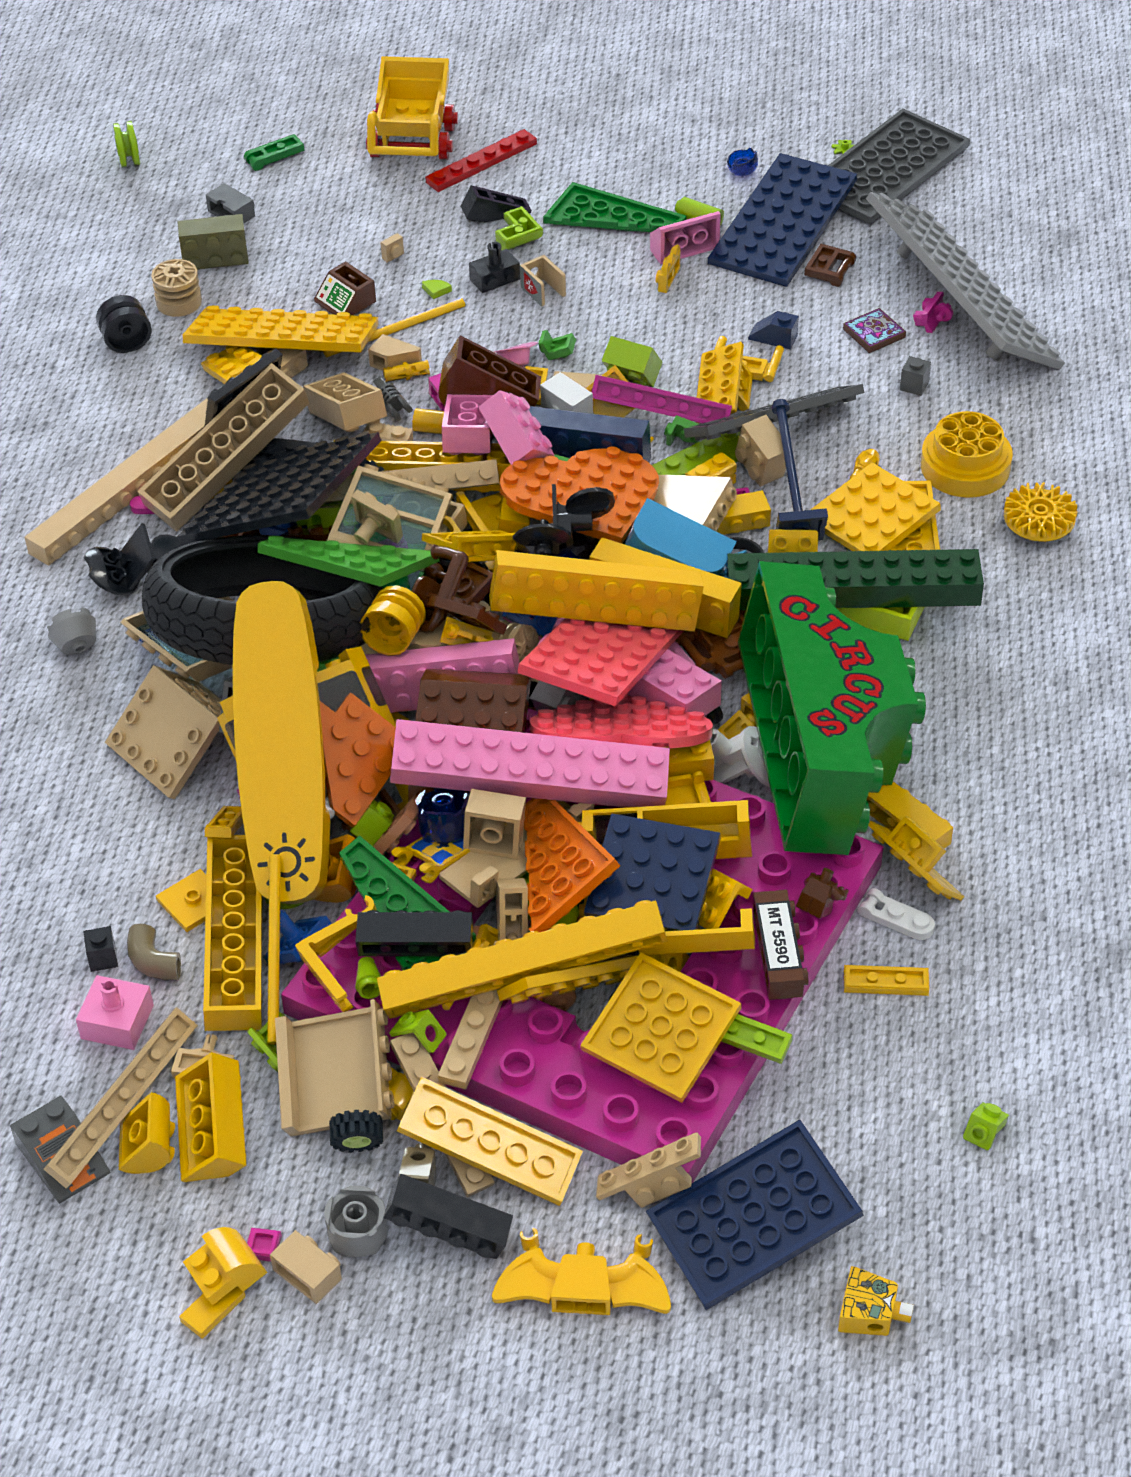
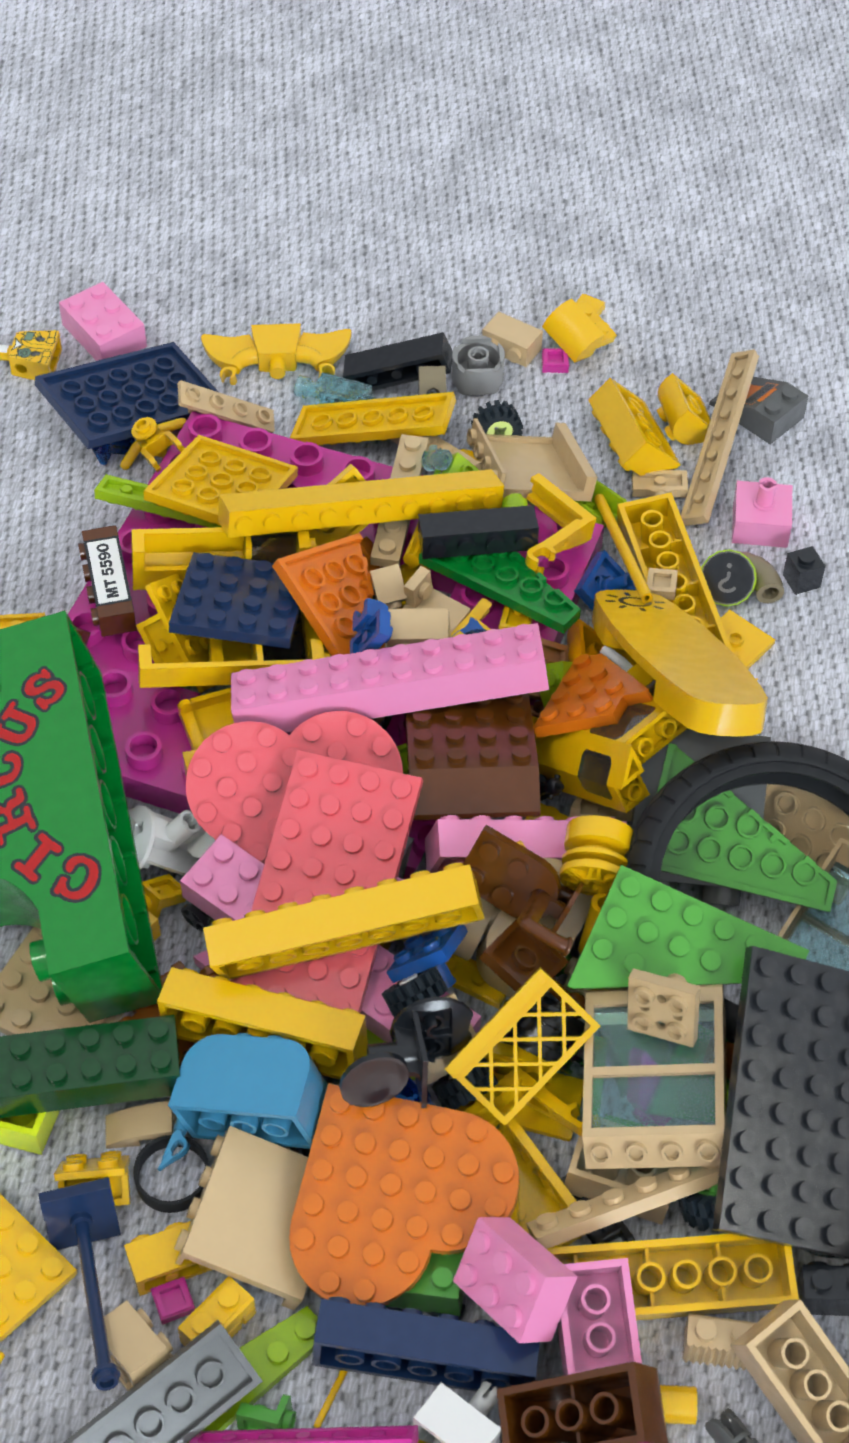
camera: 170 degrees right, 5 degrees up
none -> bright pink brick [59,282,147,361]
none -> yellow piece [120,417,186,473]
none -> clear light blue brick [294,372,375,404]
none -> blue plate [350,598,393,654]
none -> clear light blue arm [421,444,453,472]
none -> tan plate [647,568,678,600]
none -> black tile [701,549,757,607]

